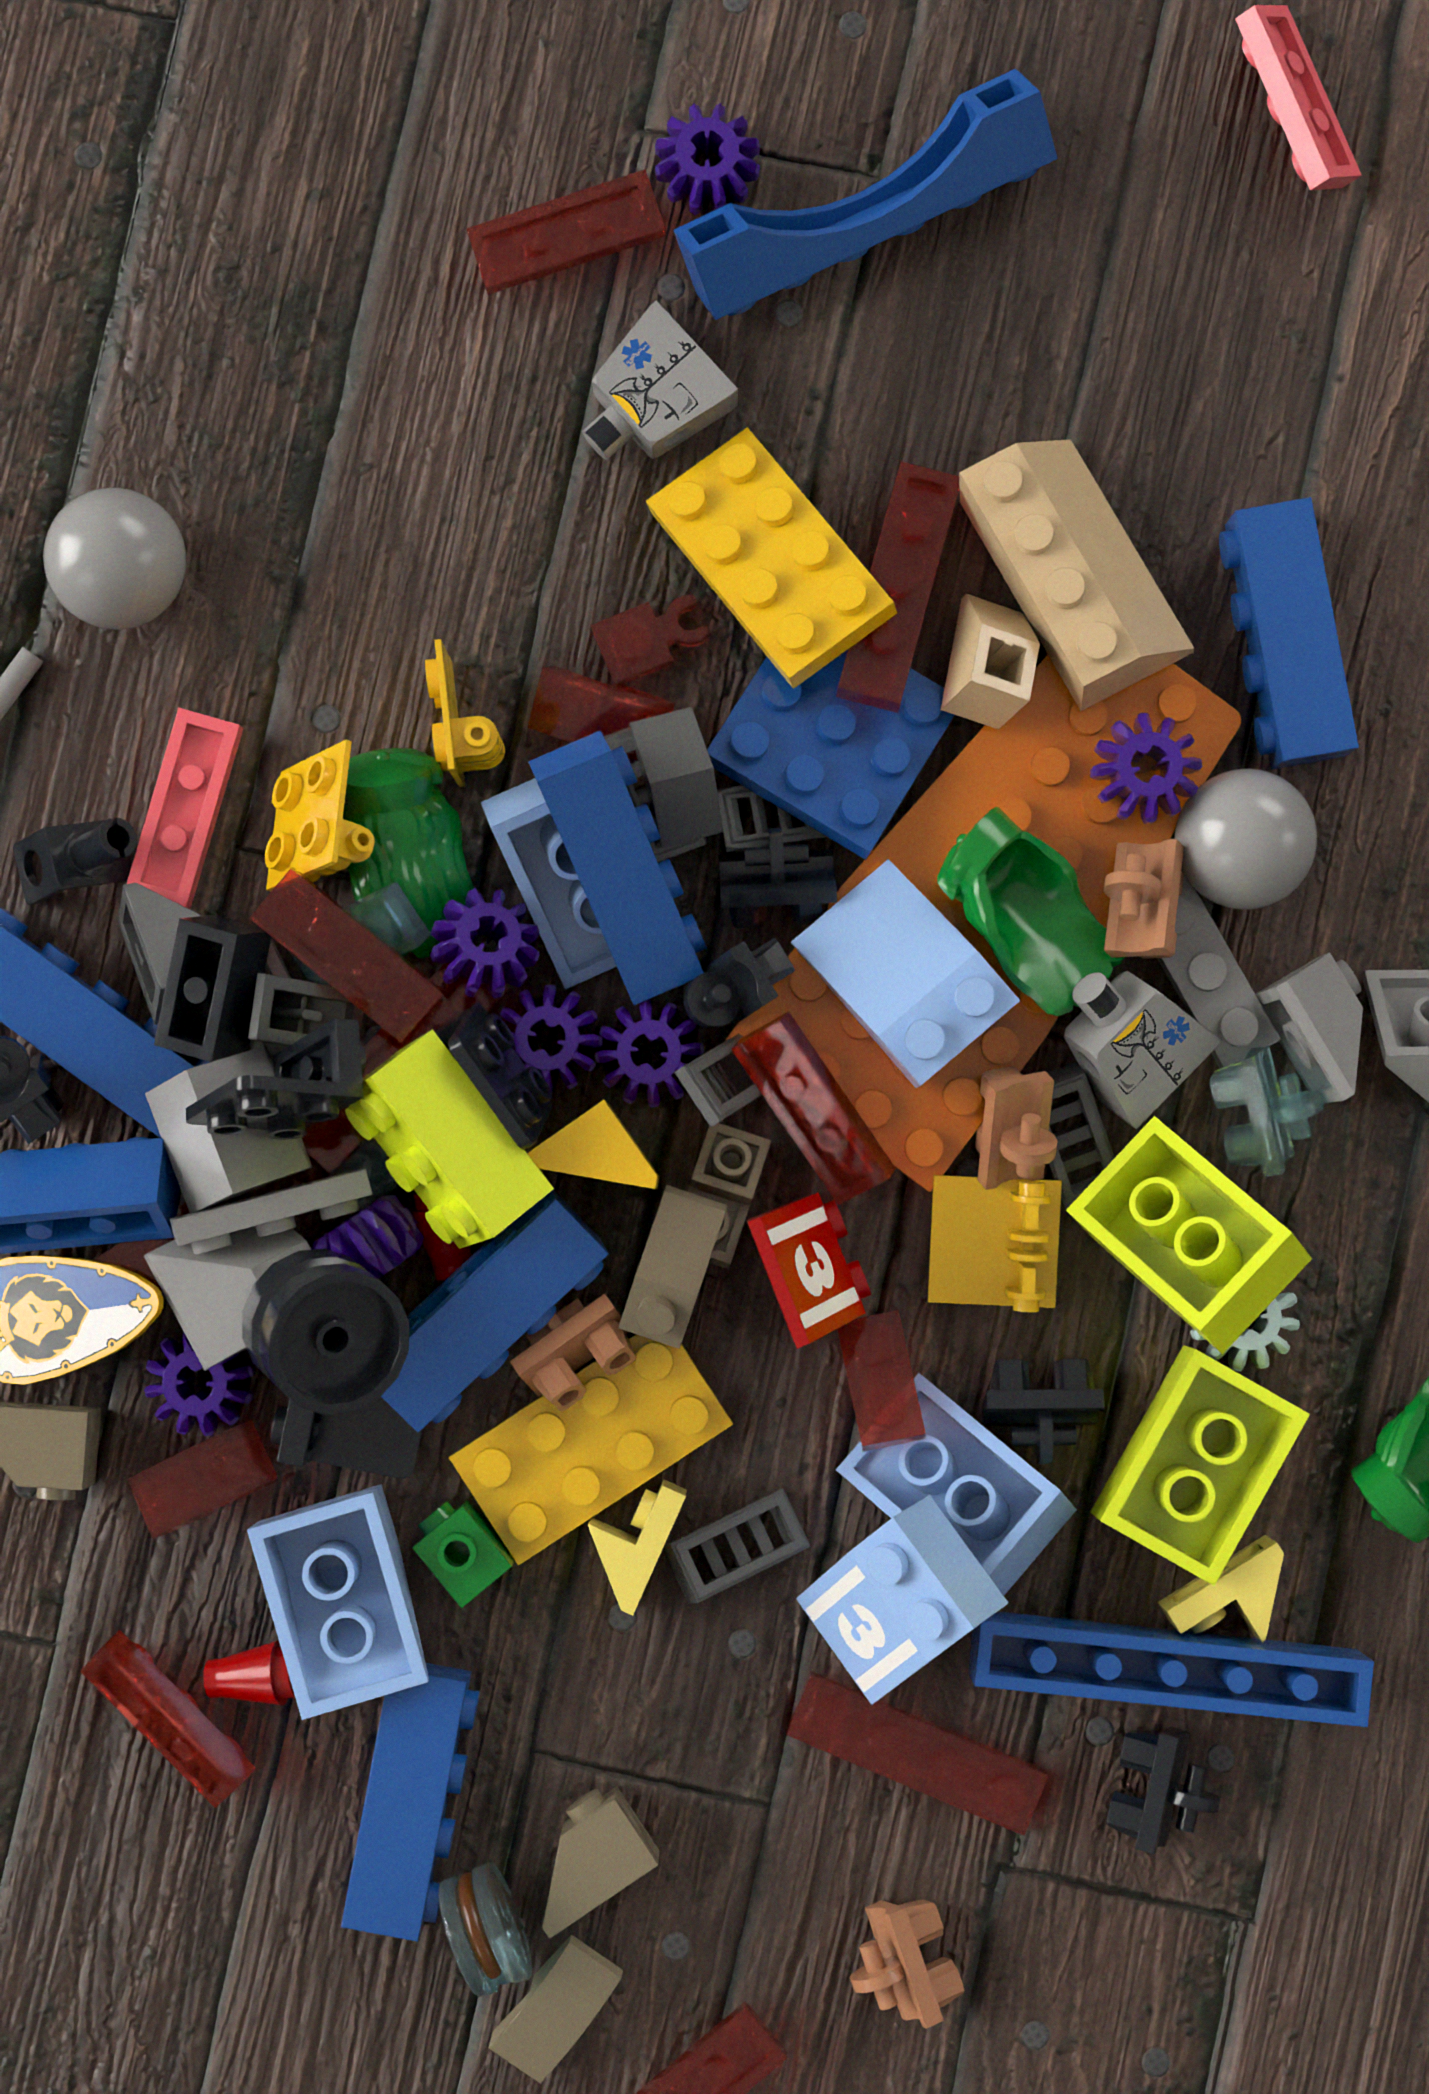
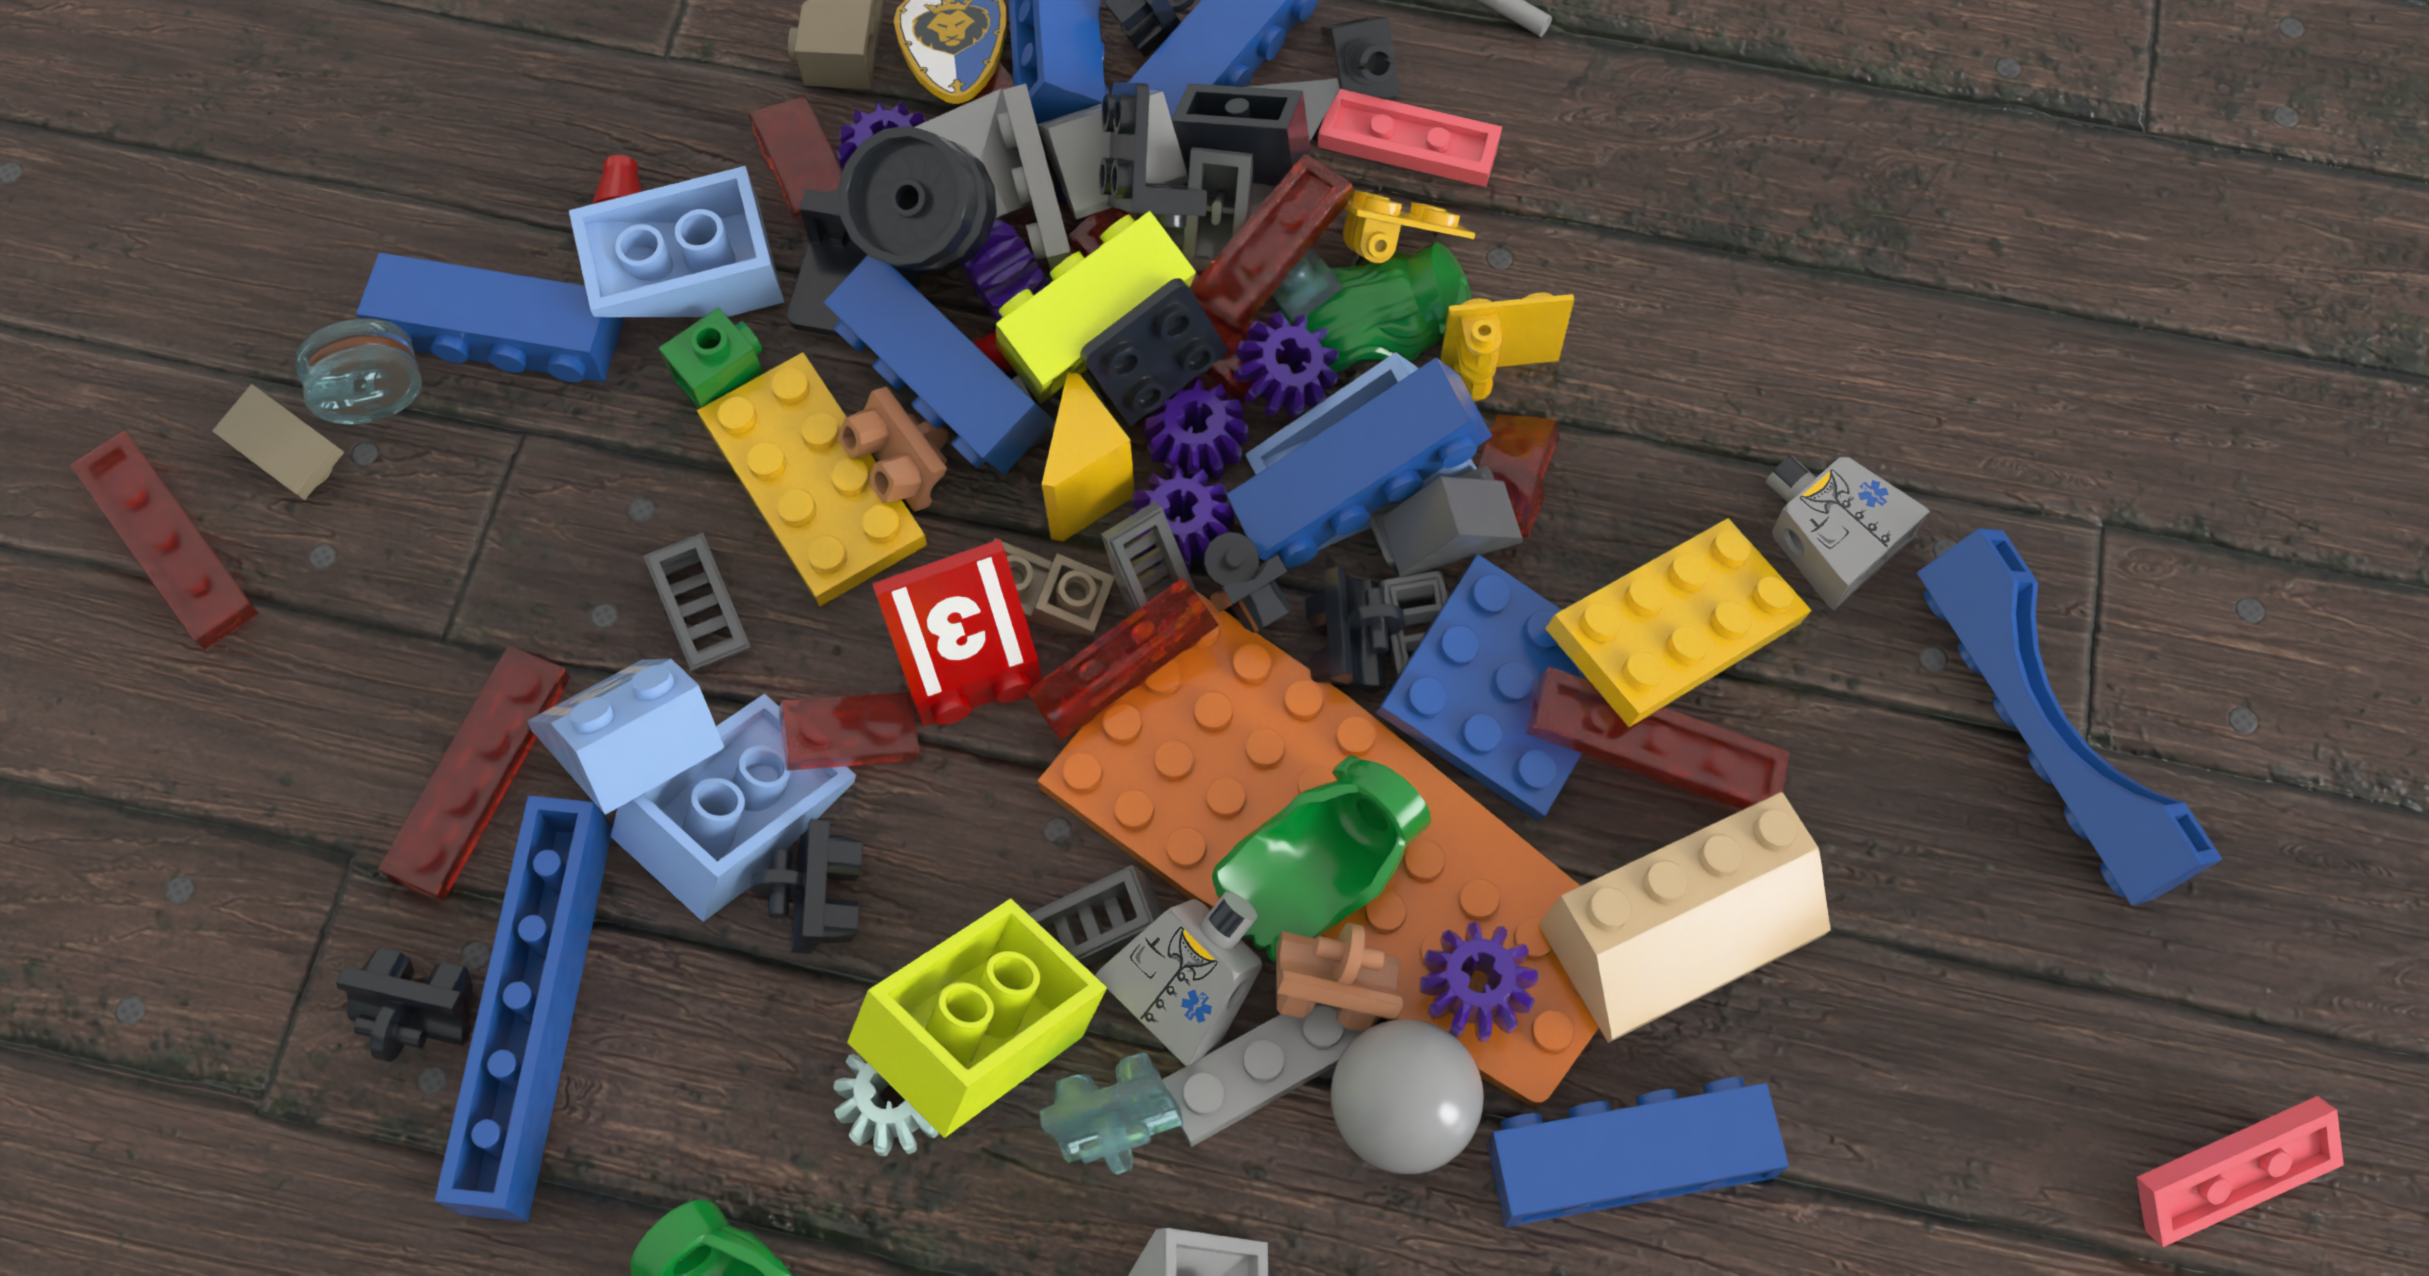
camera: 90 degrees right, 20 degrees down
light grey piece [43,488,186,630] -> none
clear red plate [80,1630,256,1808] -> none
clear red plate [466,169,666,295] -> none
dark tan slope [542,1786,659,1939] -> none
light yellow slope [588,1479,687,1616] -> none
clear red plate [590,595,710,688] -> none
dark tan slope [618,1185,728,1349] -> none
dark purple gear [655,103,760,216] -> none
light blue slope [791,859,1020,1088] -> none
nougat hips [849,1899,965,2028] -> none
yellow hinge [927,1175,1062,1312] -> none
tan slope [941,593,1040,729] -> none
nougat hips [975,1066,1058,1190] -> none
neon yellow brick [1090,1345,1310,1586] -> none
light yellow slope [1157,1535,1284,1643] -> none
light grey slope [1255,953,1363,1104] -> none

